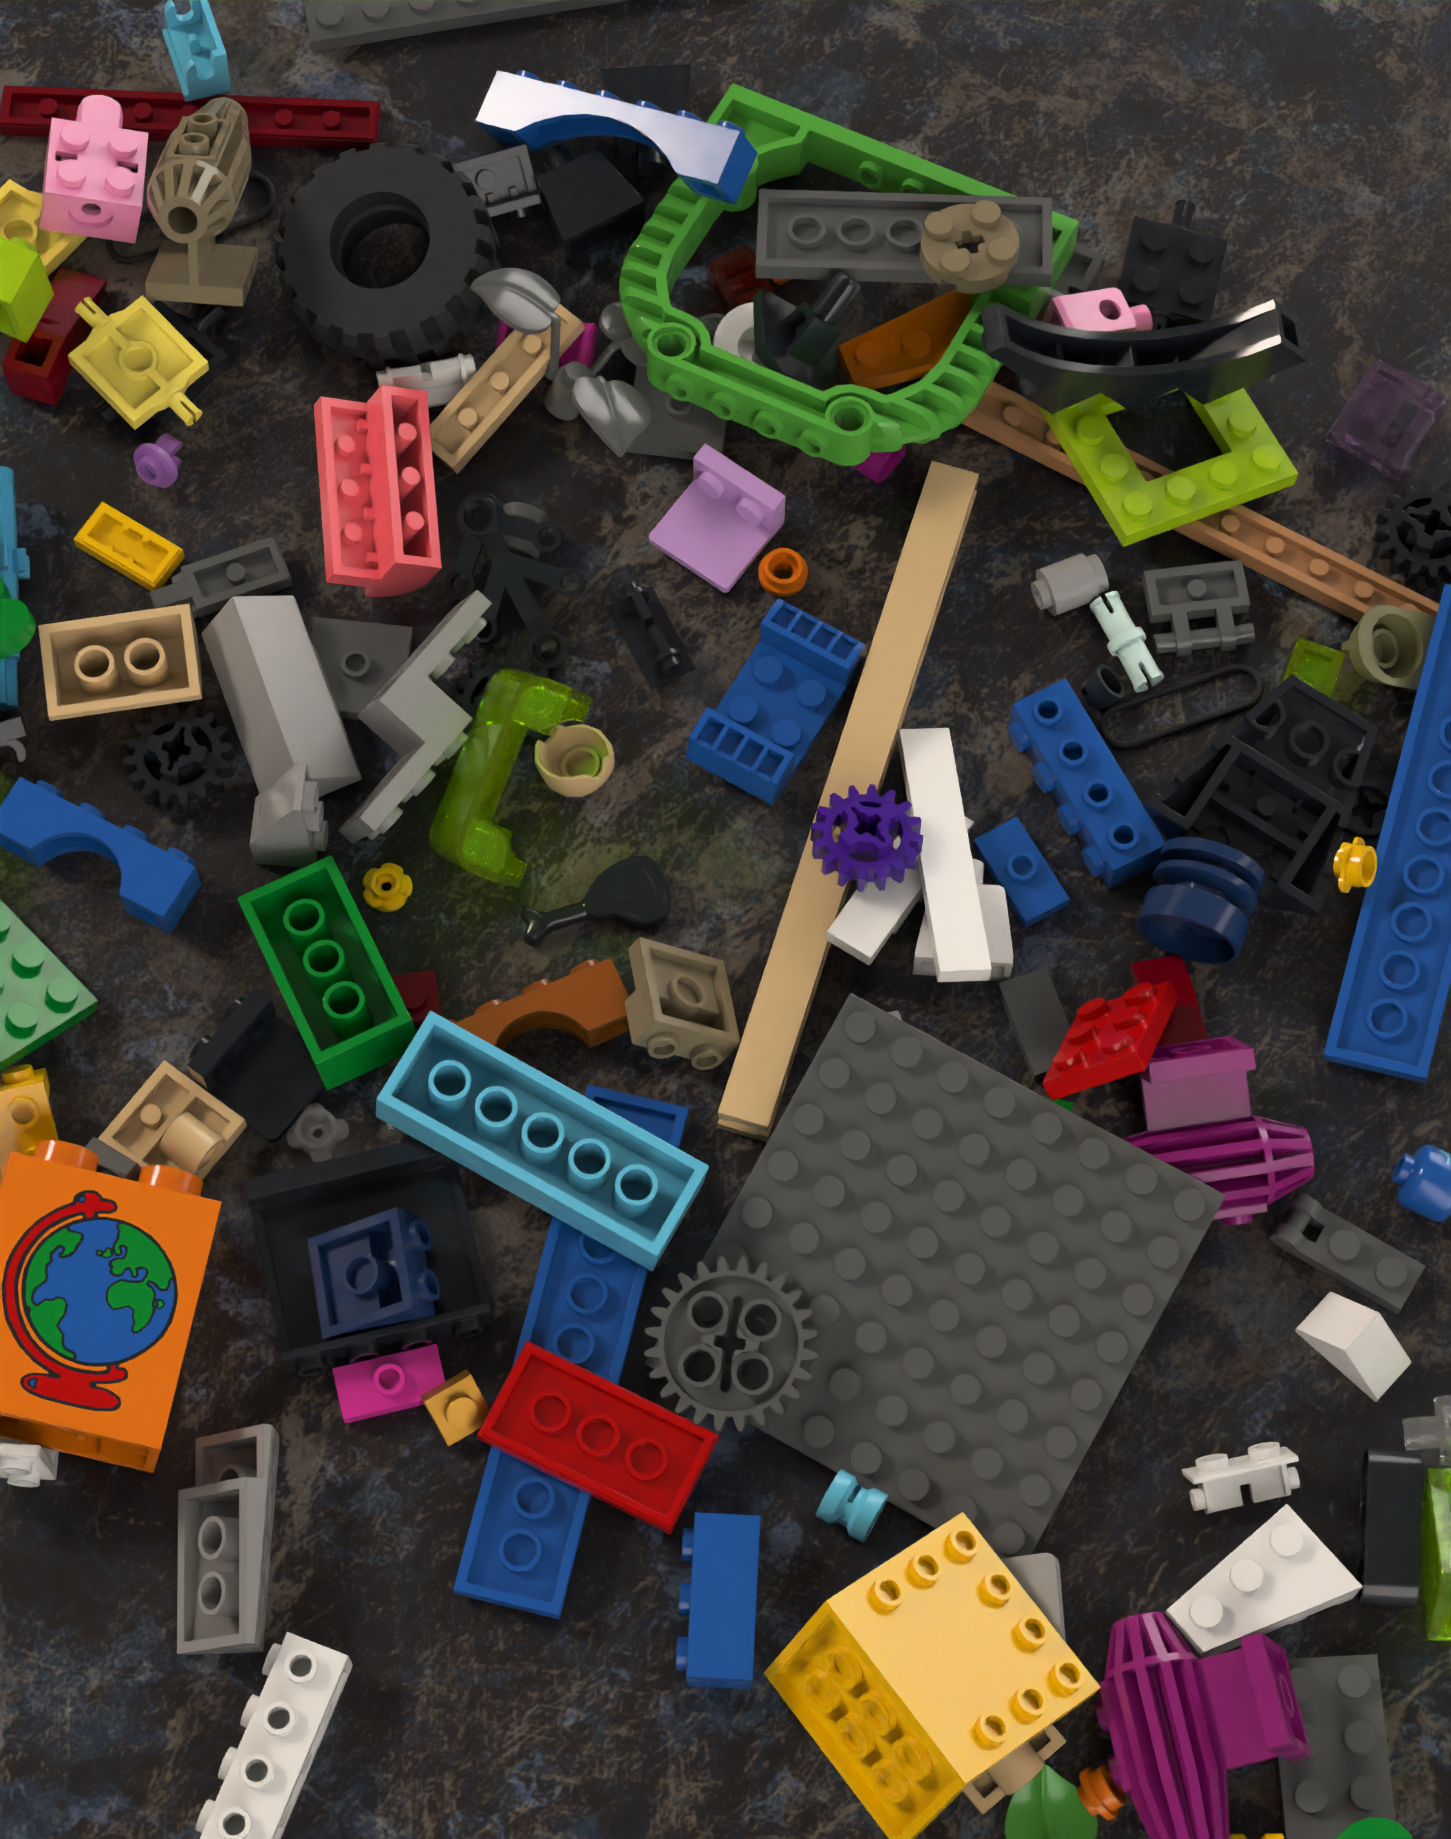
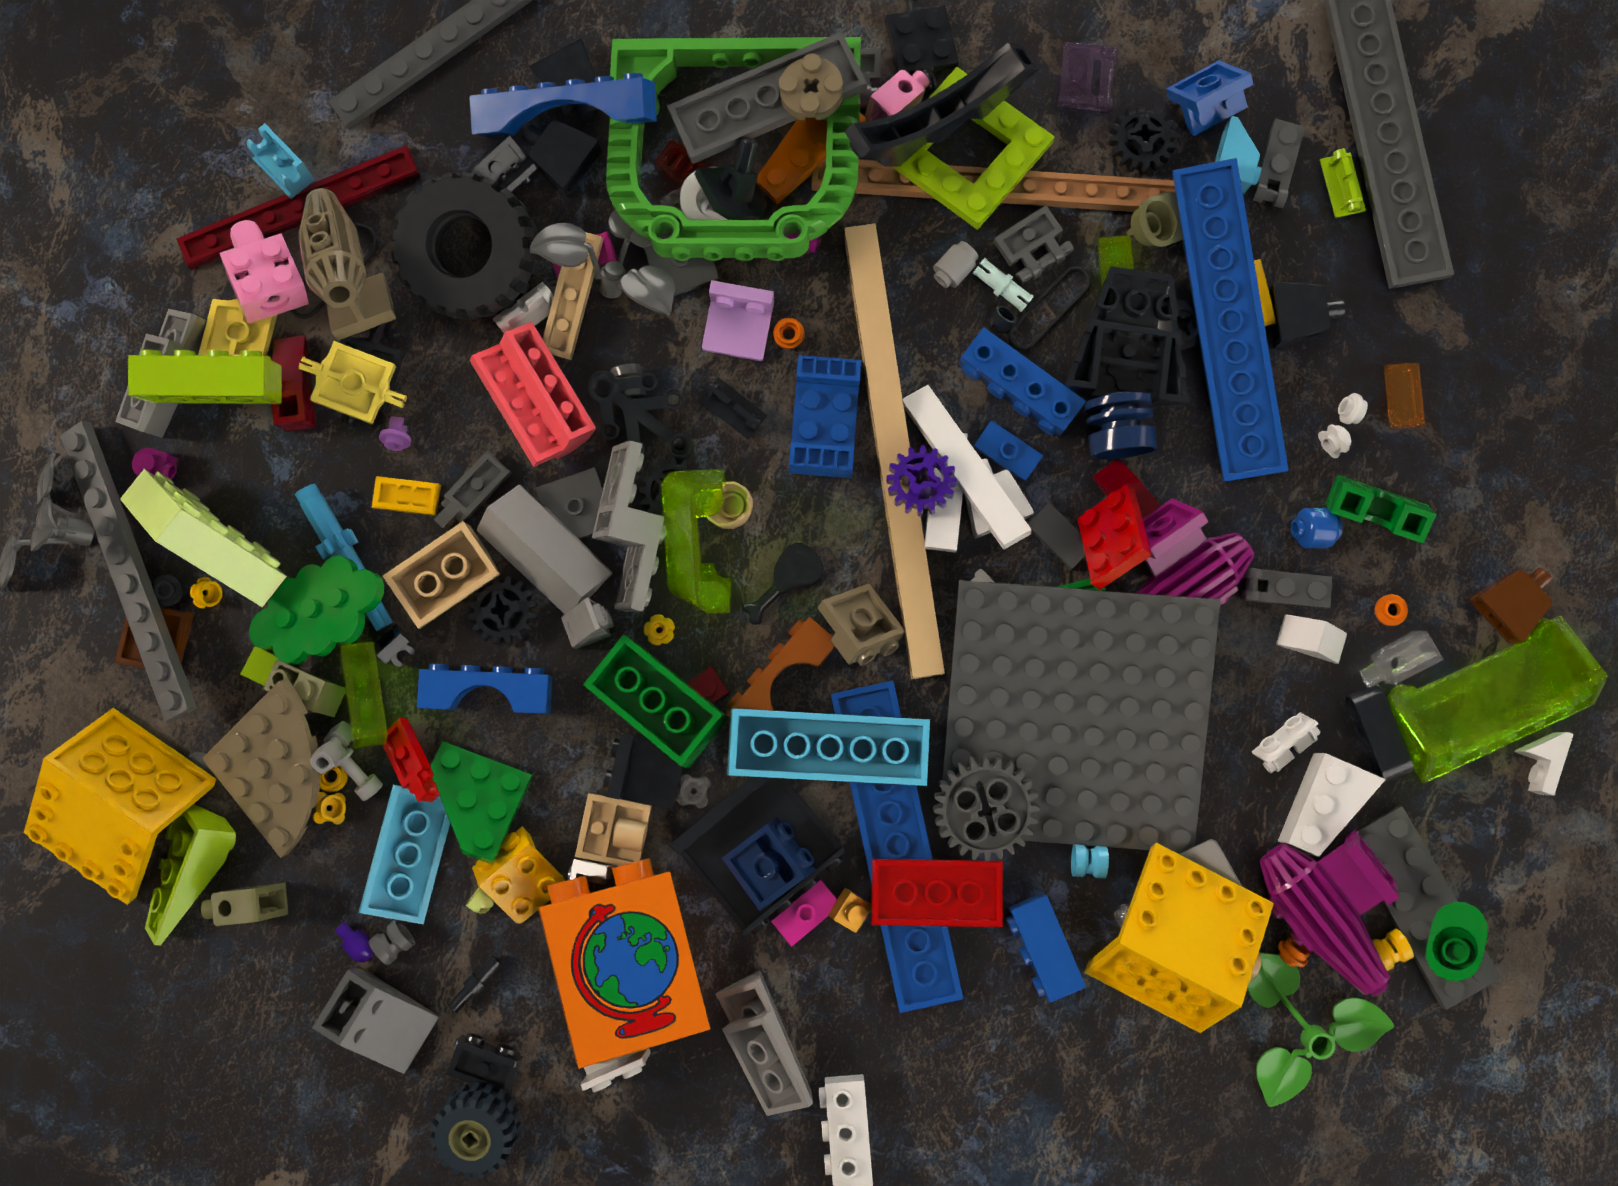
camera: 25 degrees left, 15 degrees up
yellow plate [1333,837,1377,893] -> none

